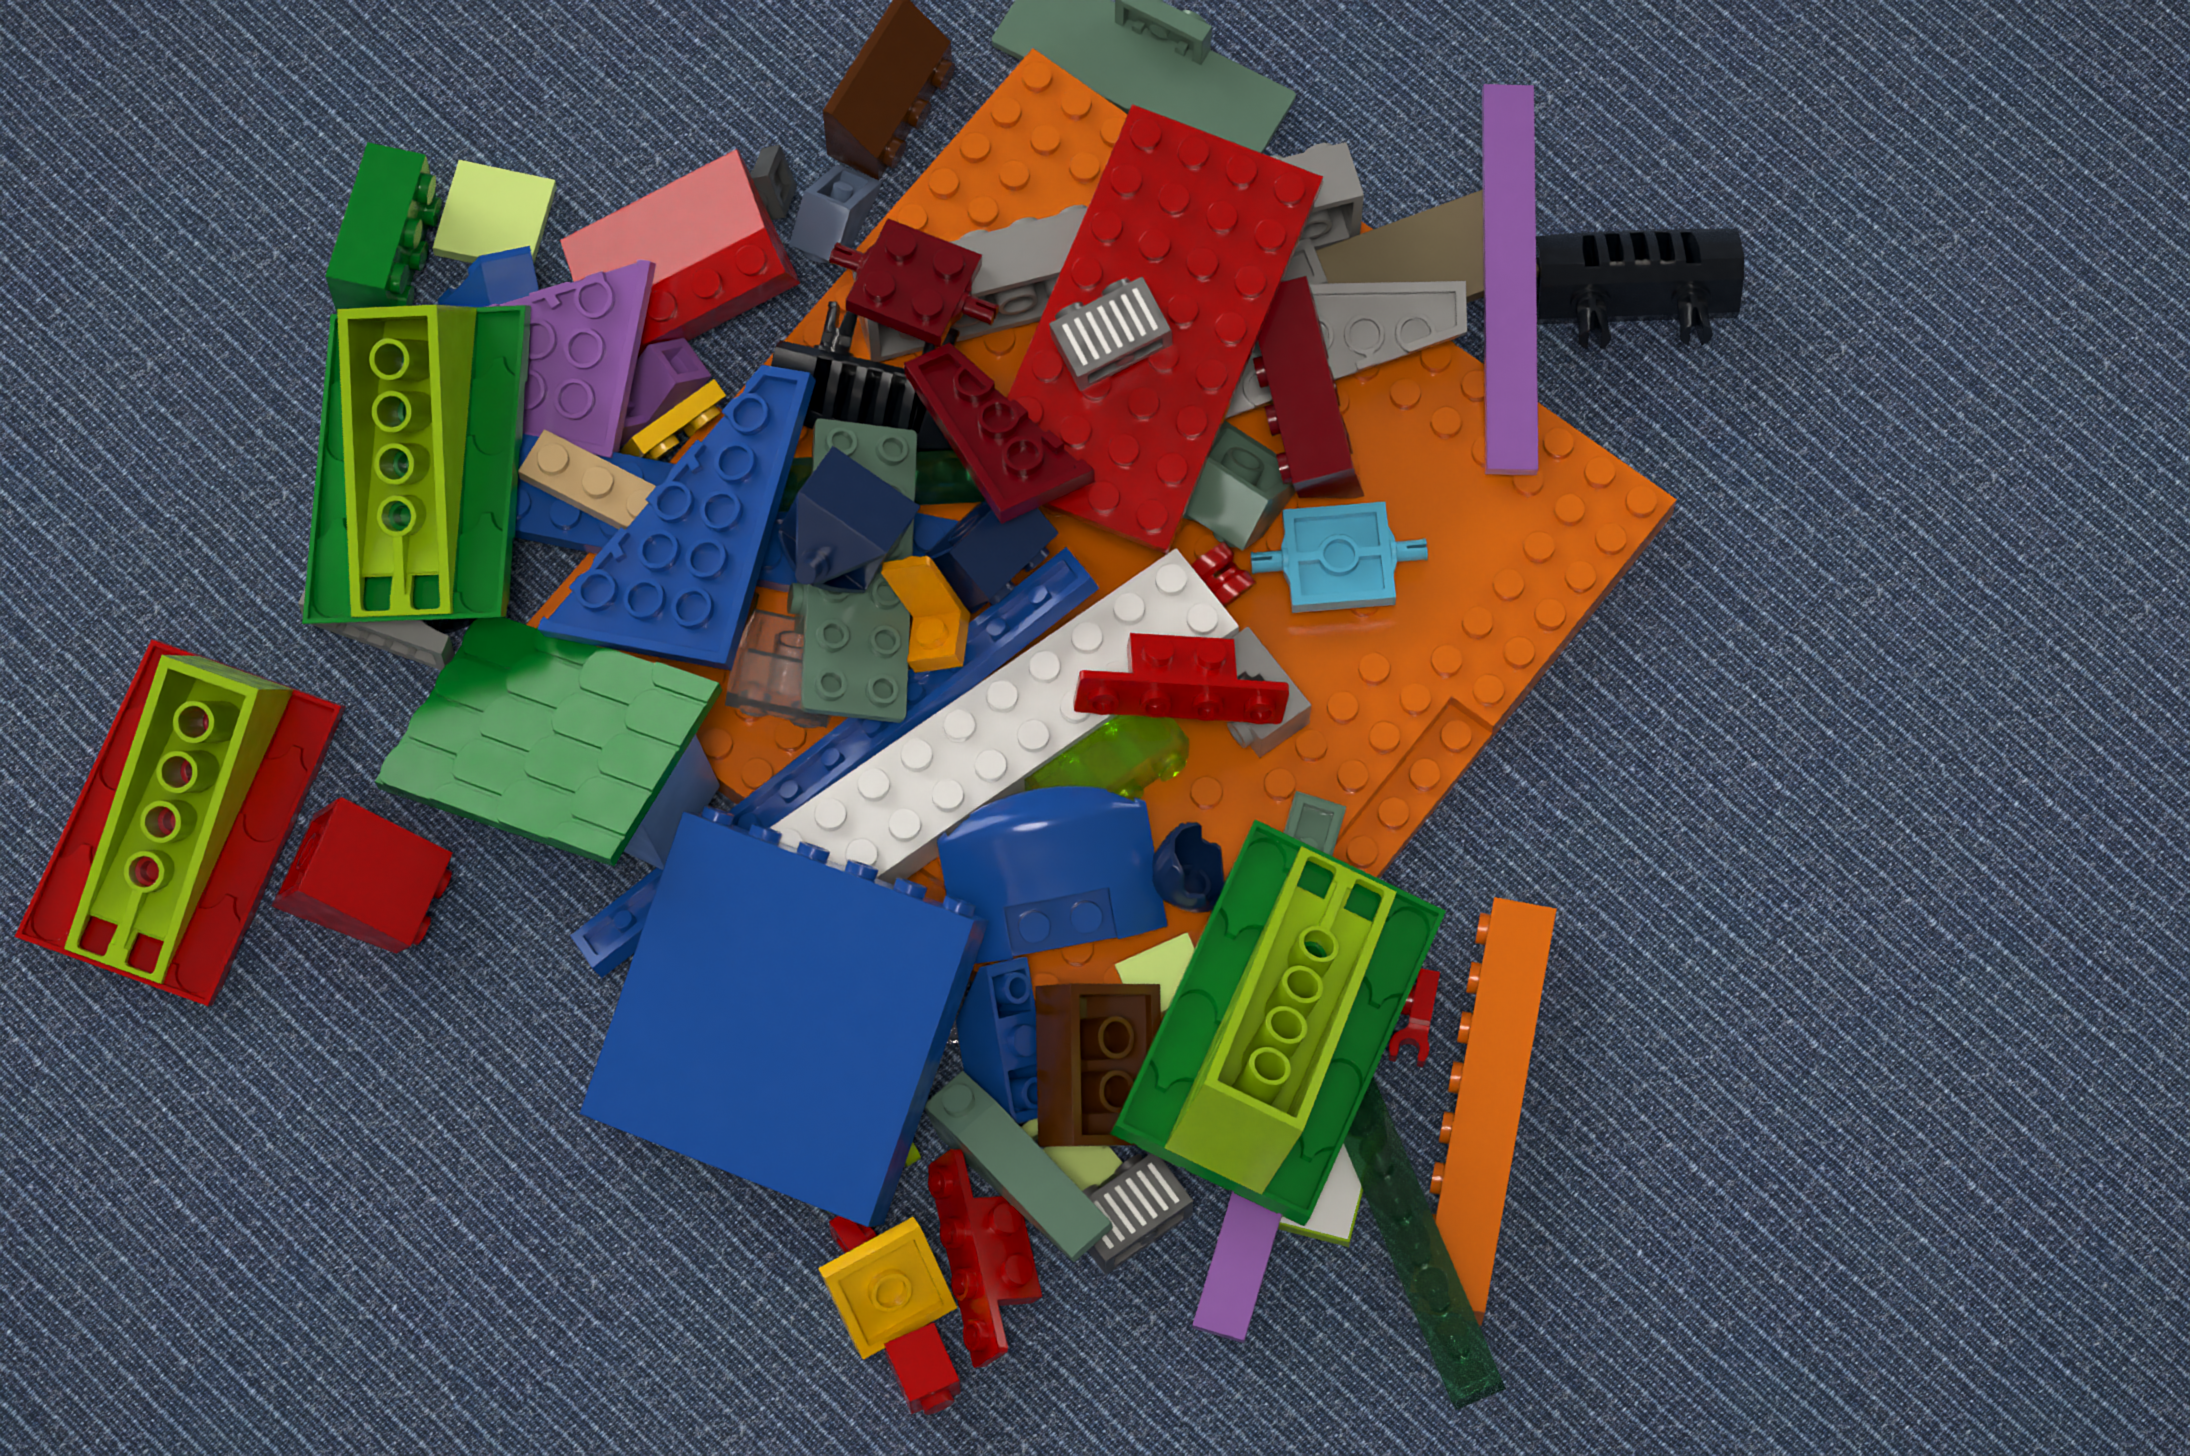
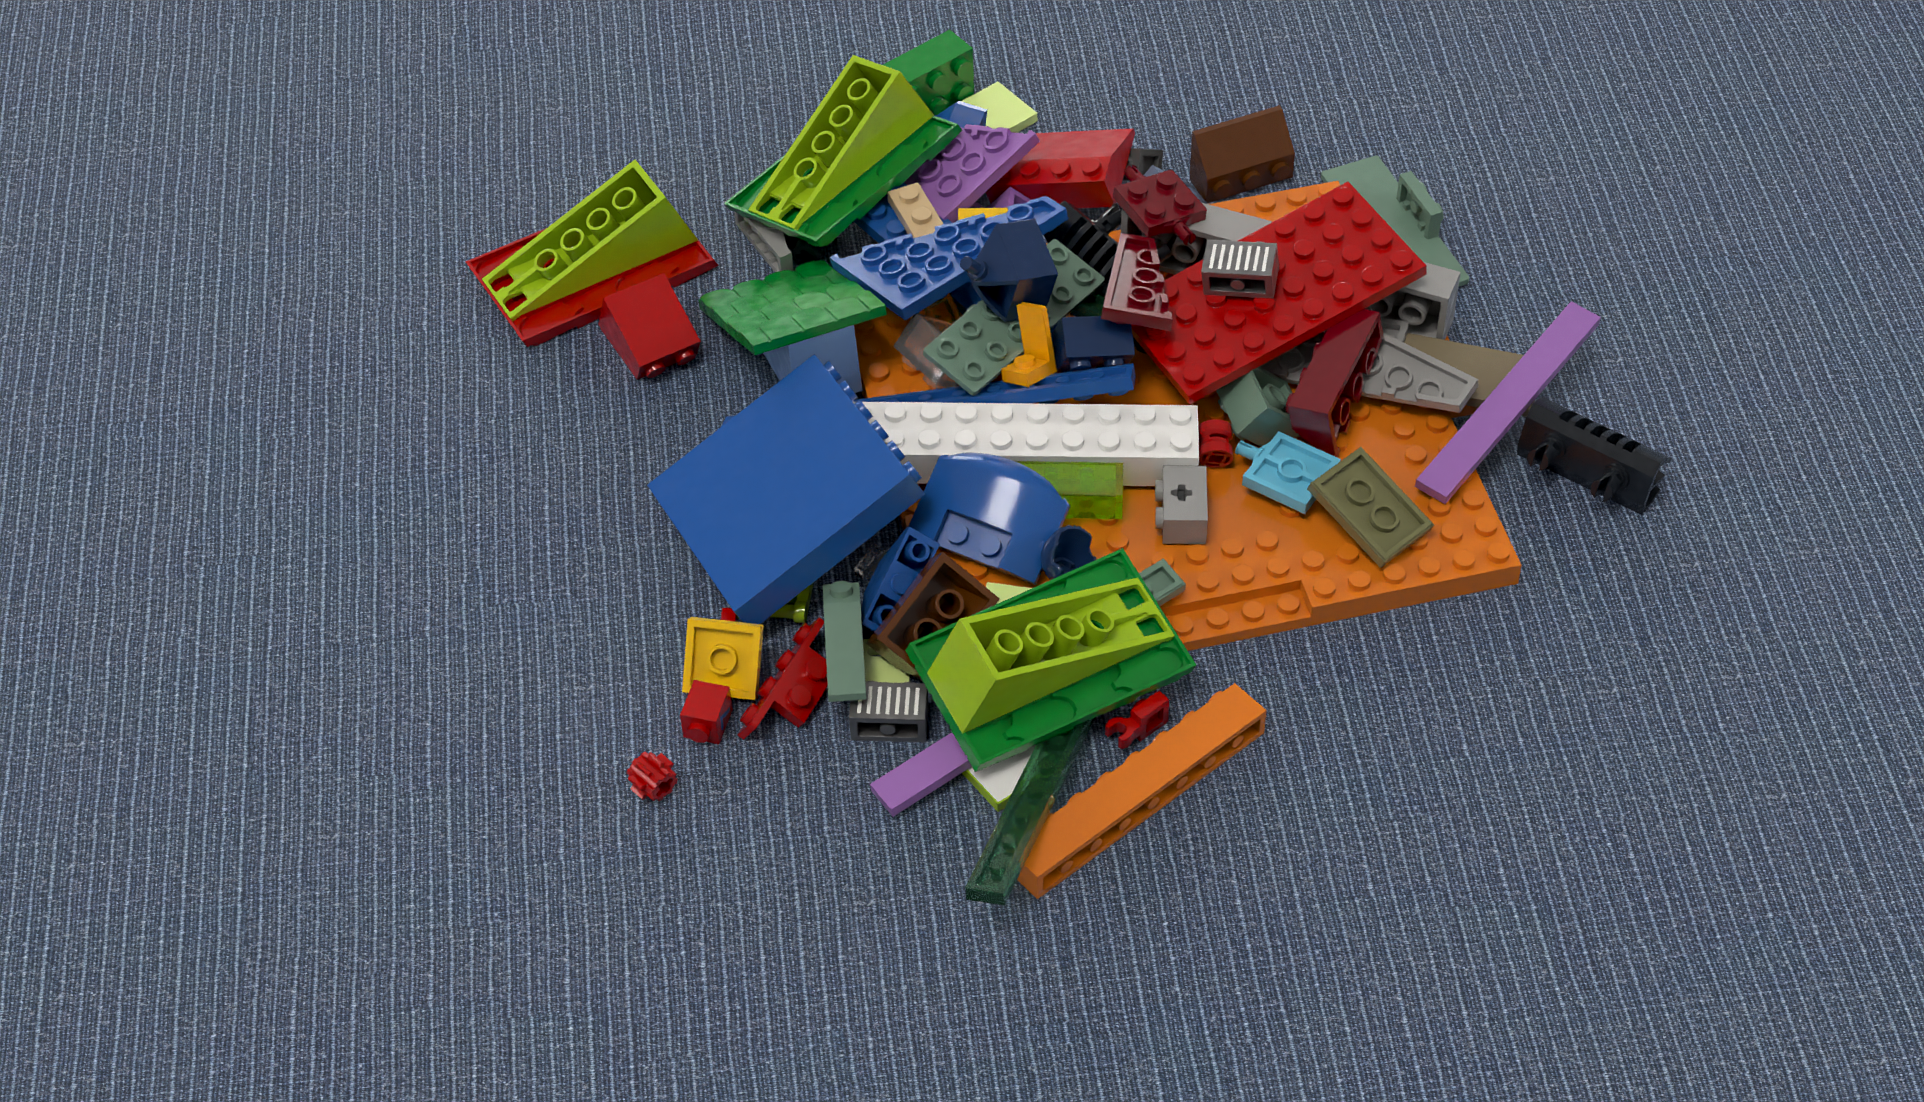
camera: 40 degrees right, 20 degrees down
red bracket [1073,633,1289,724] -> none
none -> olive tile [1307,447,1434,568]

